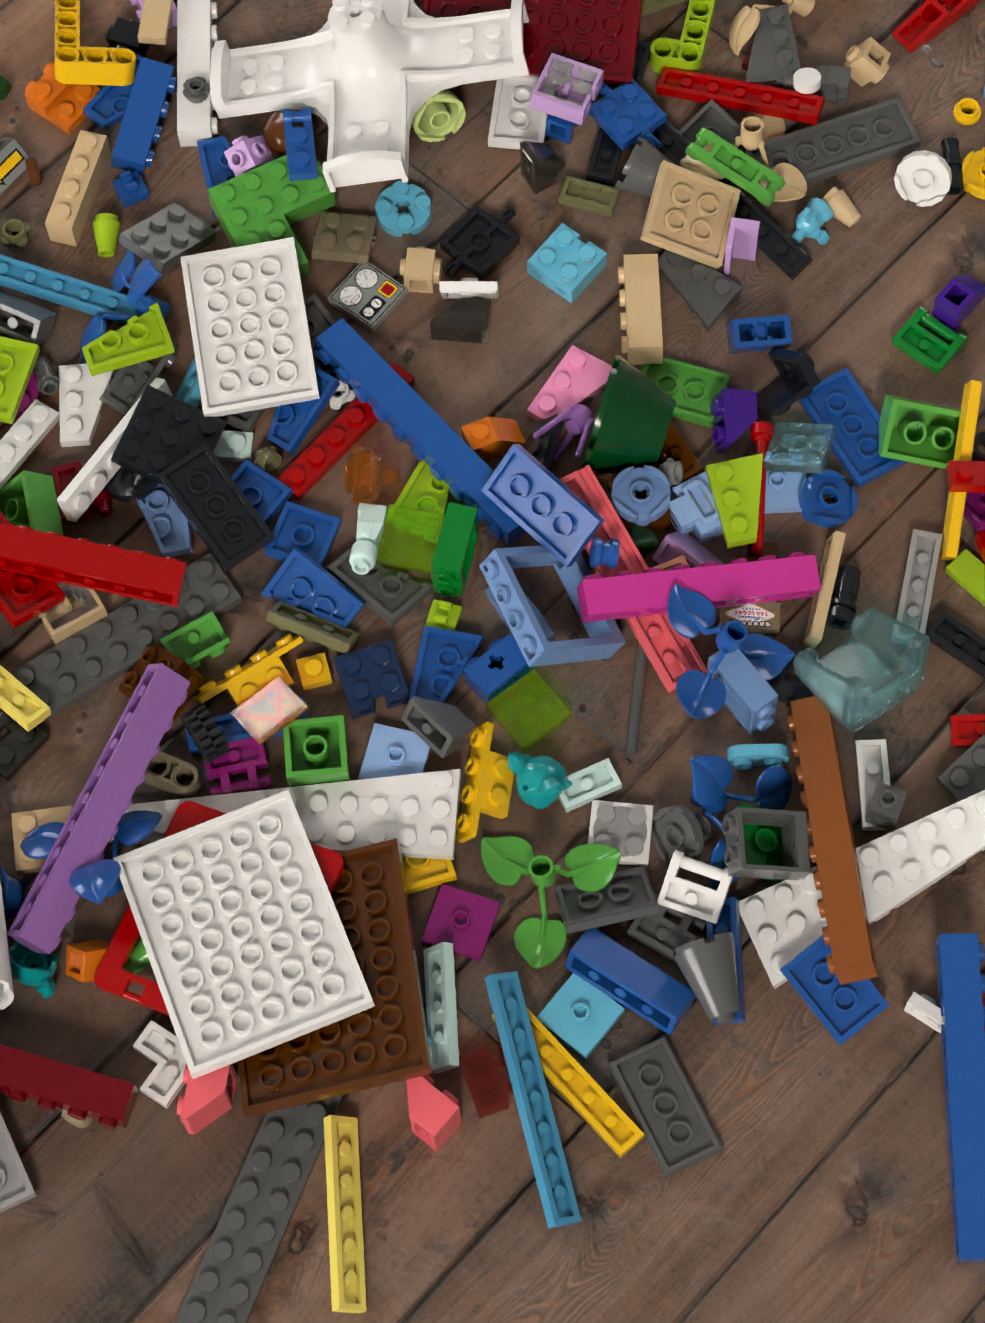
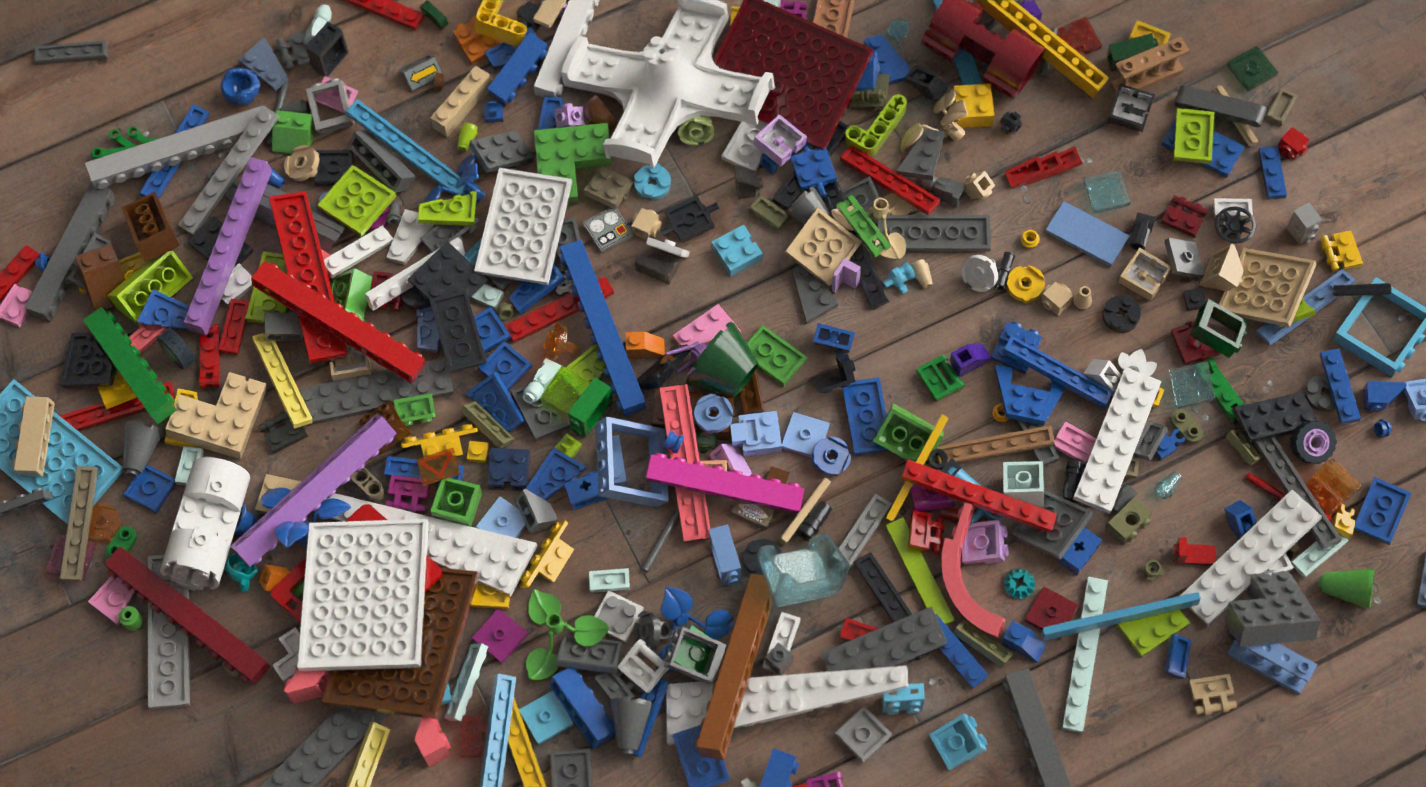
camera: 20 degrees right, 0 degrees up
olive plate [0,219,30,247] -> none
black tyre [181,703,230,763] -> none
dark grey plate [183,77,210,103] -> none
blue plate [282,107,318,181] -> none
plate [481,443,604,567] -> none
clear neon green plate [486,669,571,752] -> none
teal hair [507,752,572,809] -> none
tan brick [618,254,663,365] -> none
light grey plate [659,458,683,487] -> none
blue plant [667,584,795,719] -> none
lime wing [705,453,763,549] -> none
dark purple slope [710,388,758,454] -> none
medium azure plate [727,744,789,770] -> none
red piece [750,421,774,555] -> none
clear light blue plate [764,422,835,474] -> none
white tile [793,68,821,94] -> none

